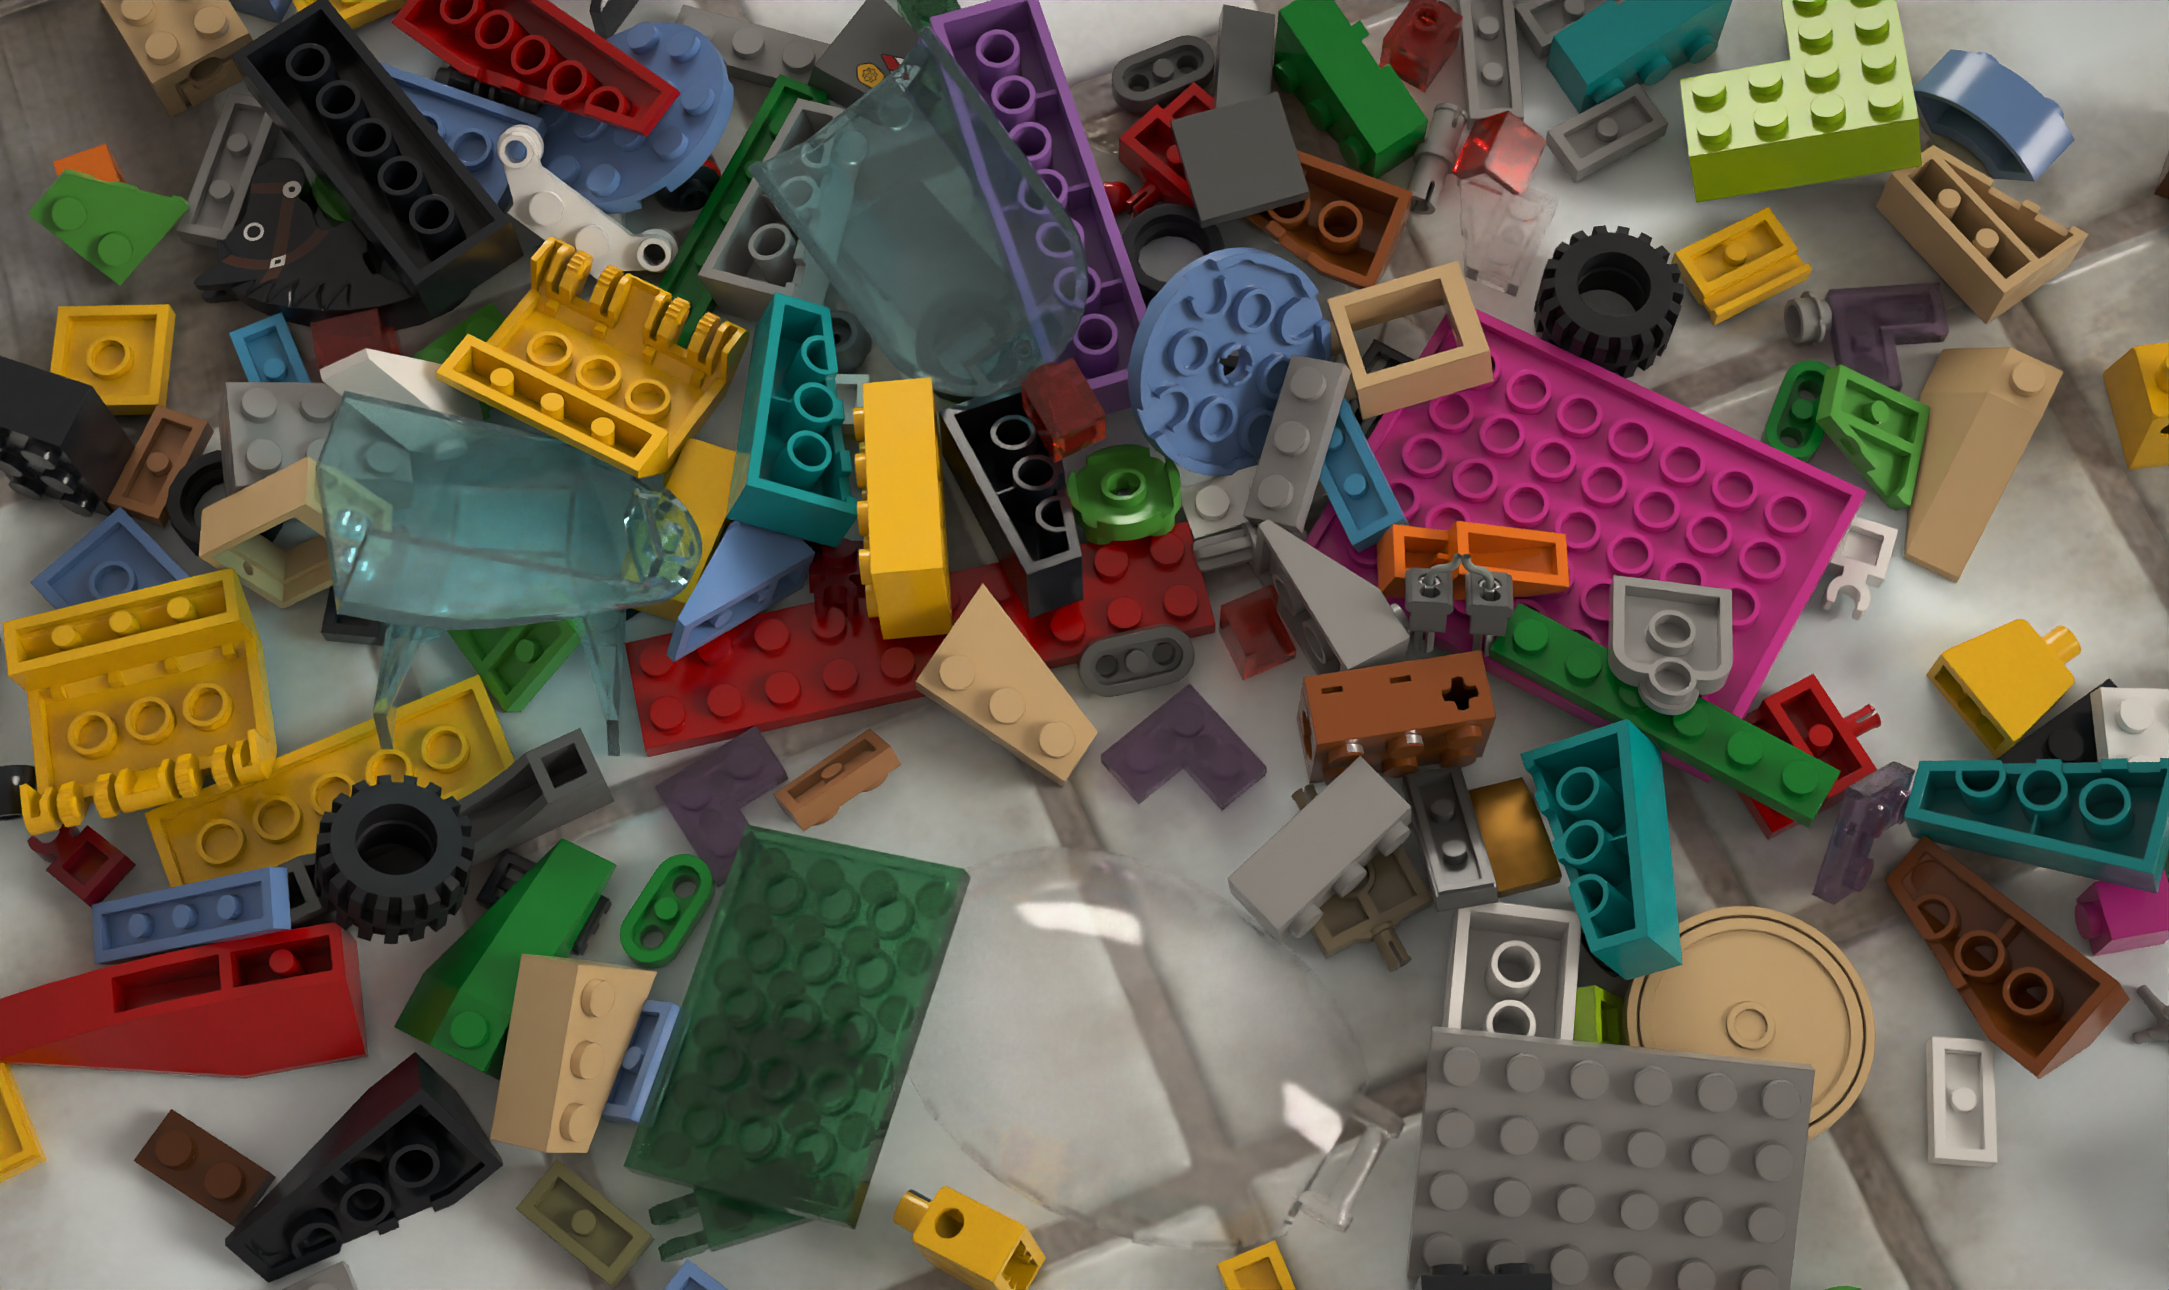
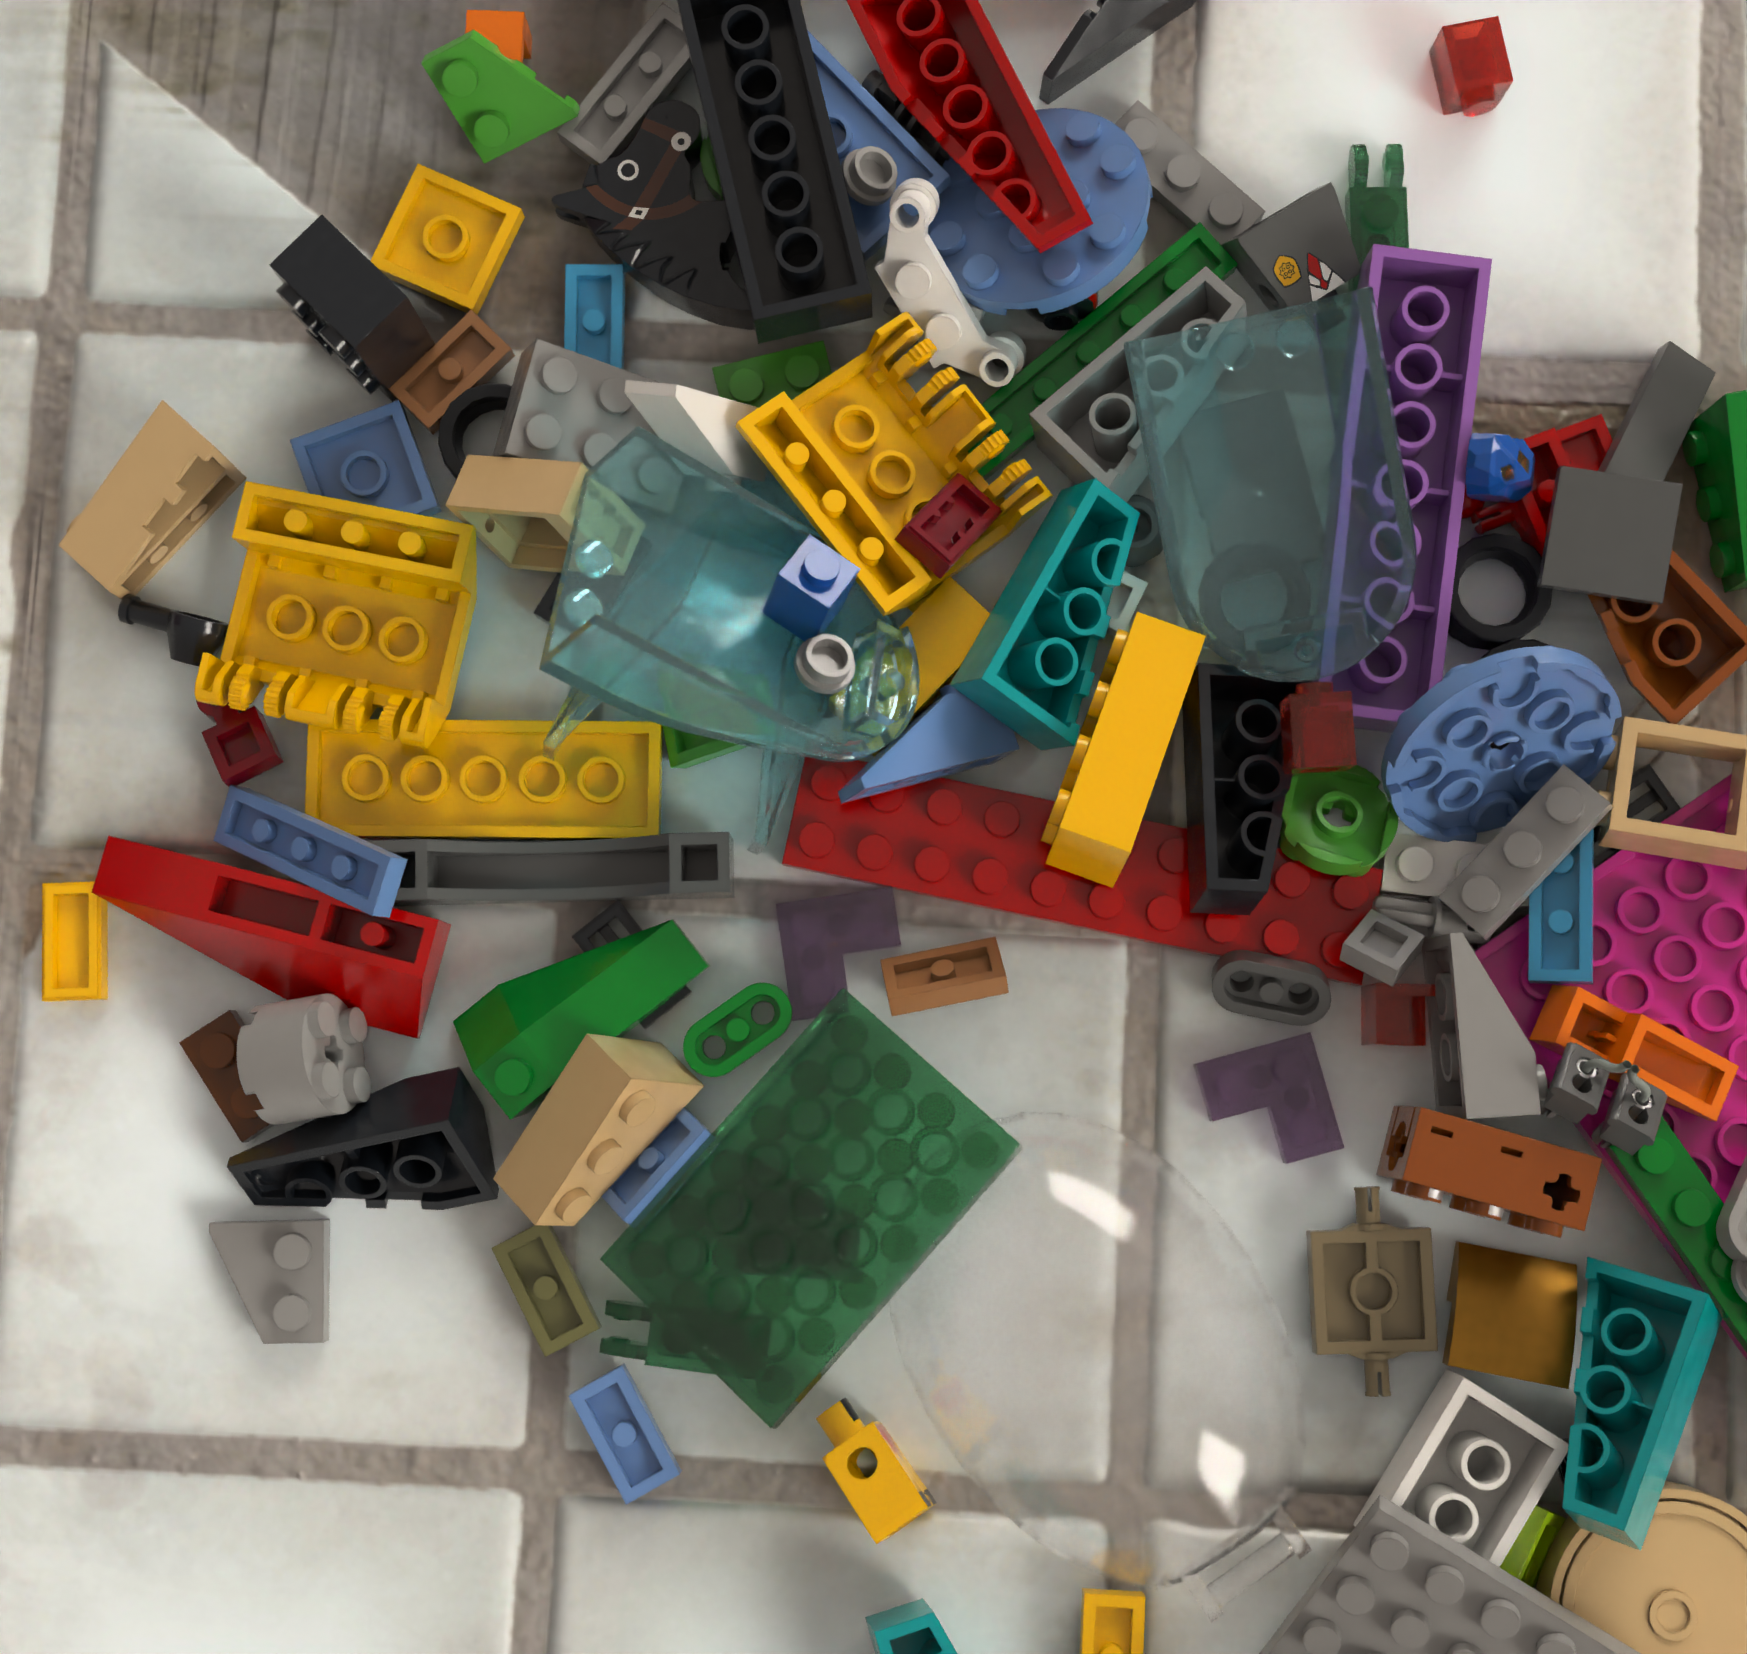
camera: 25 degrees right, 15 degrees up
clear red brick [310,308,403,383] -> none
black tyre [314,774,474,944] -> none
dark red plate [809,538,866,617] -> none
tan wedge [916,583,1098,787] -> none
dark grey plate [1112,35,1215,113] -> none
light grey brick [1227,756,1411,944] -> none
dark grey tile [1402,765,1498,912] -> none
none -> light grey brick [237,993,372,1125]
none -> blue brick [762,535,861,642]
none -> light grey plate [794,634,855,694]
none -> light grey plate [841,146,898,206]
none -> dark red plate [894,473,1003,579]
none -> light grey plate [1339,909,1425,987]
none -> blue rock [1466,433,1535,503]

